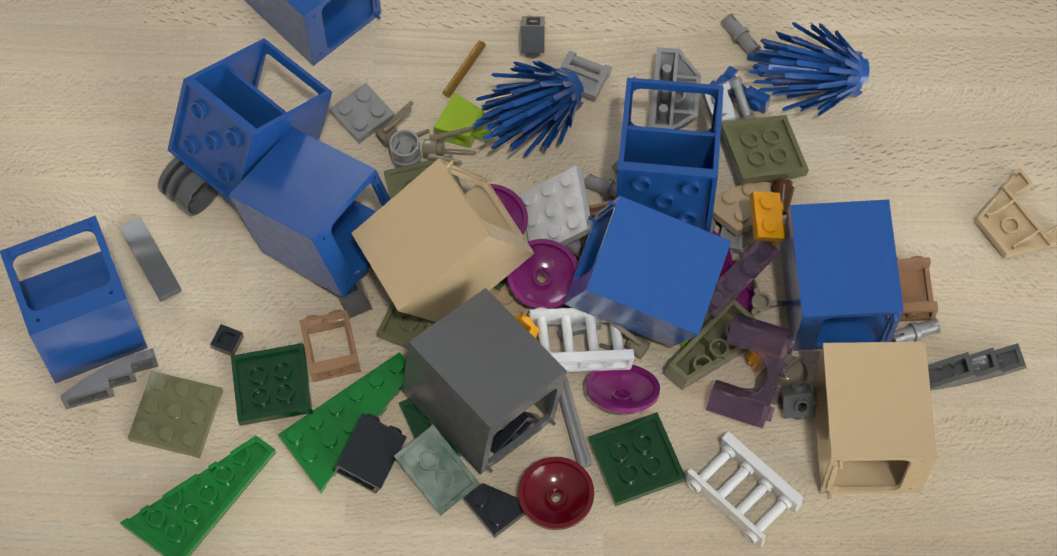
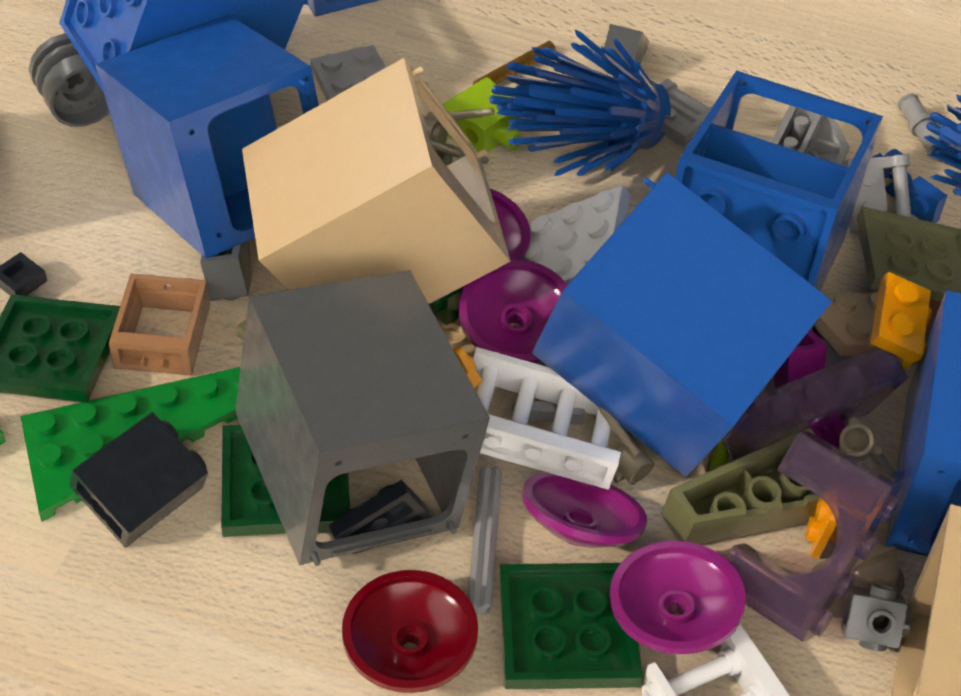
camera: 15 degrees right, 15 degrees down
plate [393,425,480,516] -> none
black wing [463,483,525,538] -> none
none -> magenta dish [610,541,746,654]

